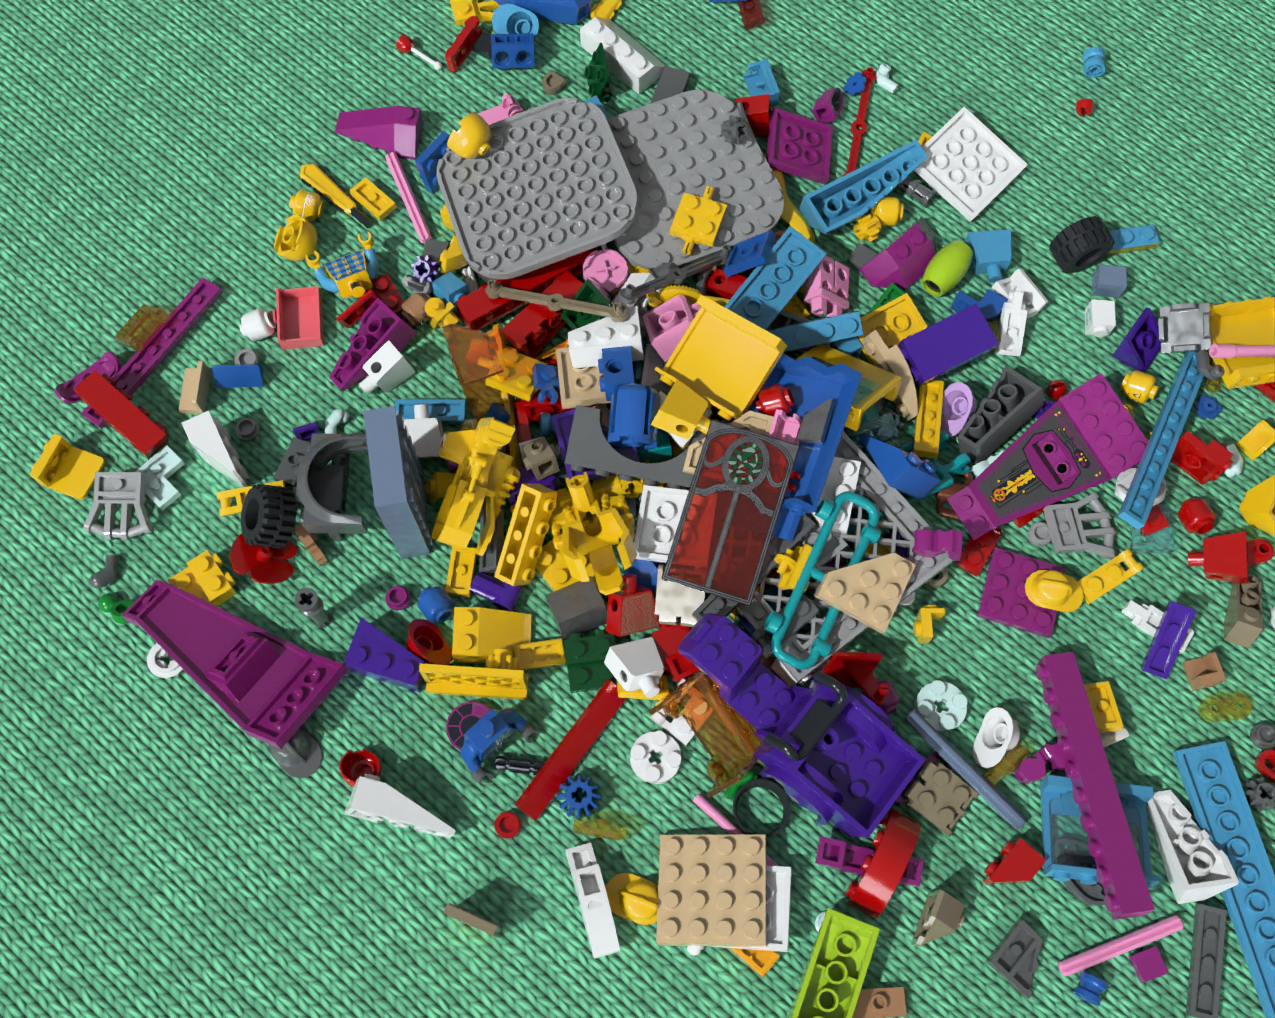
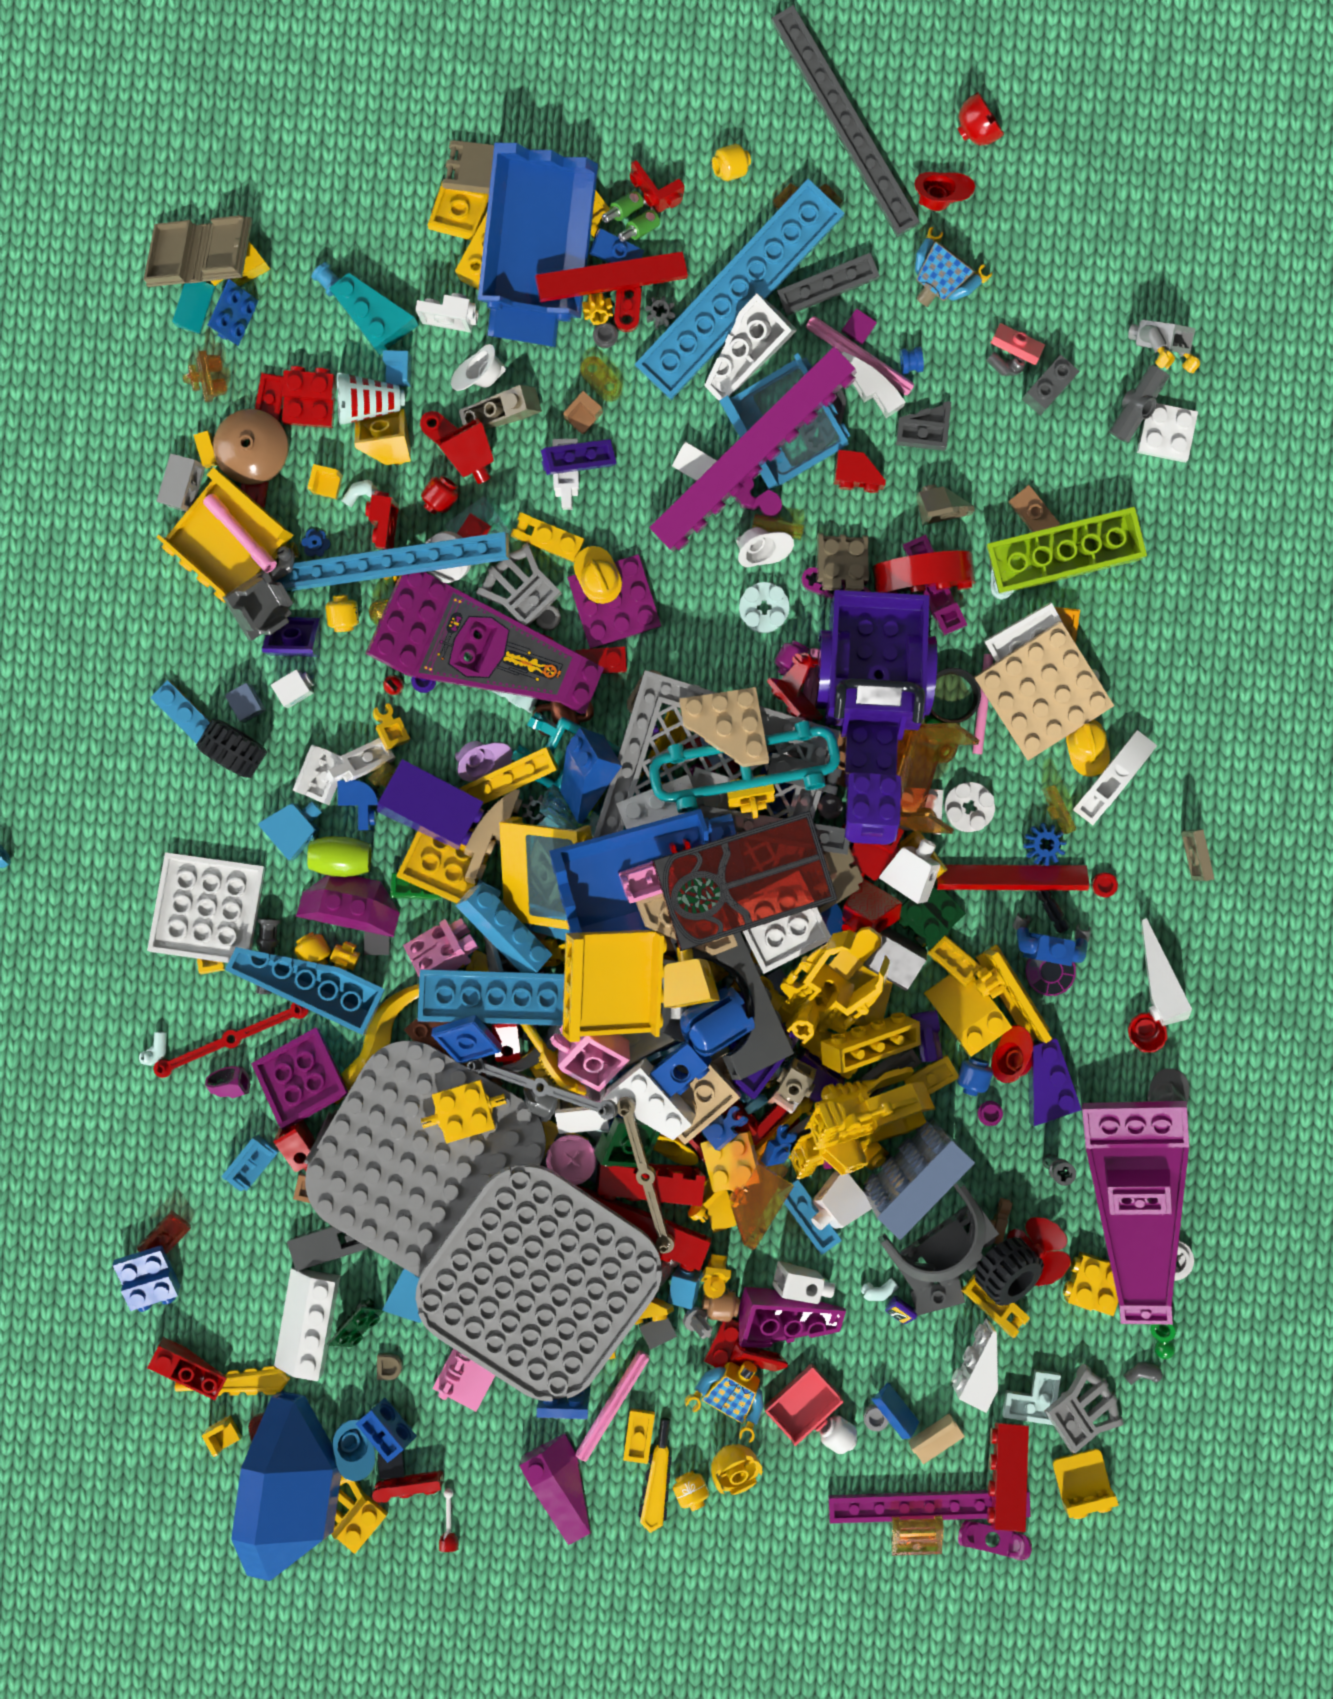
camera: 125 degrees left, 20 degrees up
flat silver plate [235,418,260,441] -> none
gear [411,255,441,283] -> none
yellow cylinder [447,112,491,159] -> none
dark grey gear [721,115,749,145] -> none
red head [756,384,795,417] -> none
flat silver tile [797,399,835,444] -> none
blue plant [844,72,867,96] -> none
sand blue axle [905,710,1026,830] -> none
magenta leg [912,529,963,561] -> none
yellow bracket [913,605,946,644] -> none
dark grey wedge [958,366,1044,464] -> none
red hinge [1076,99,1094,117] -> none
yellow plate [1084,681,1123,734] -> none
none -> yellow plate [373,703,410,750]
none -> white slope [841,352,906,418]

